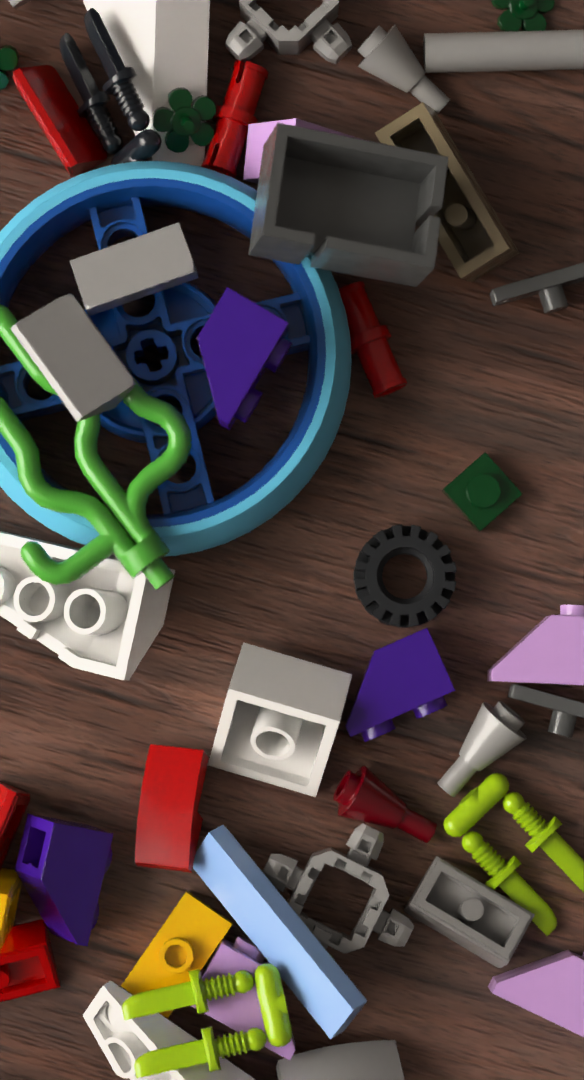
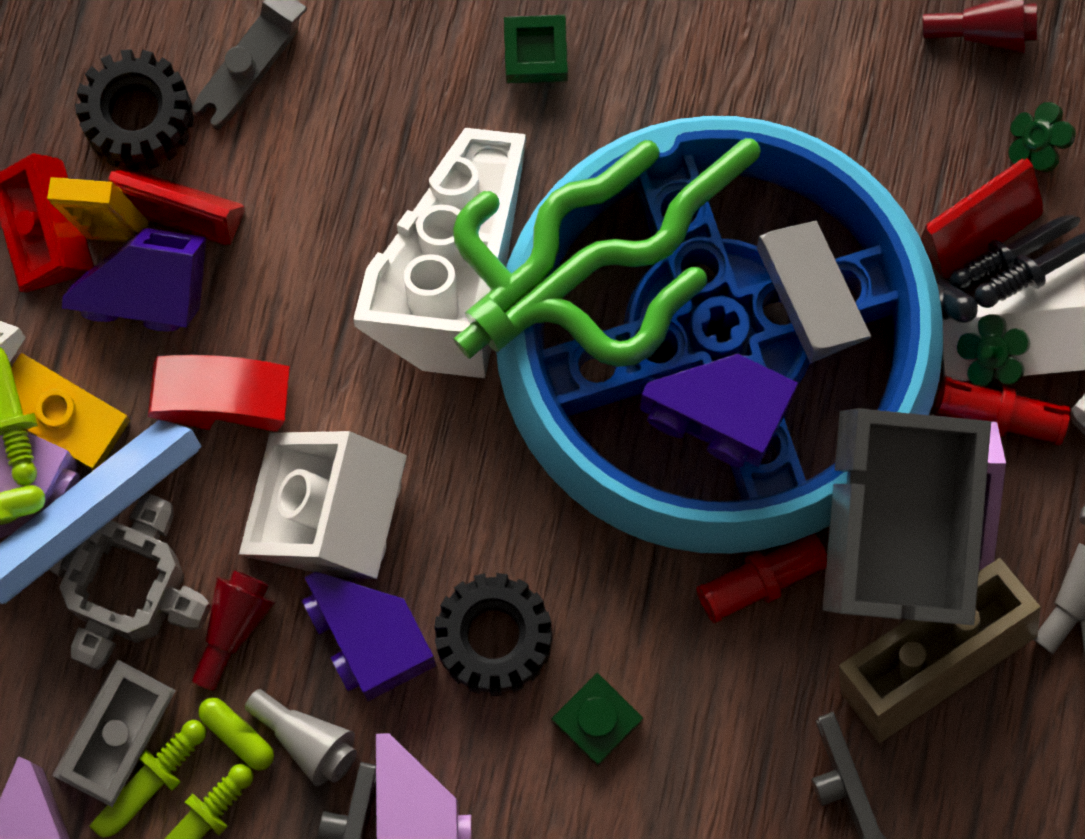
camera: 90 degrees right, 10 degrees down
light grey slope [10,294,136,422] -> none

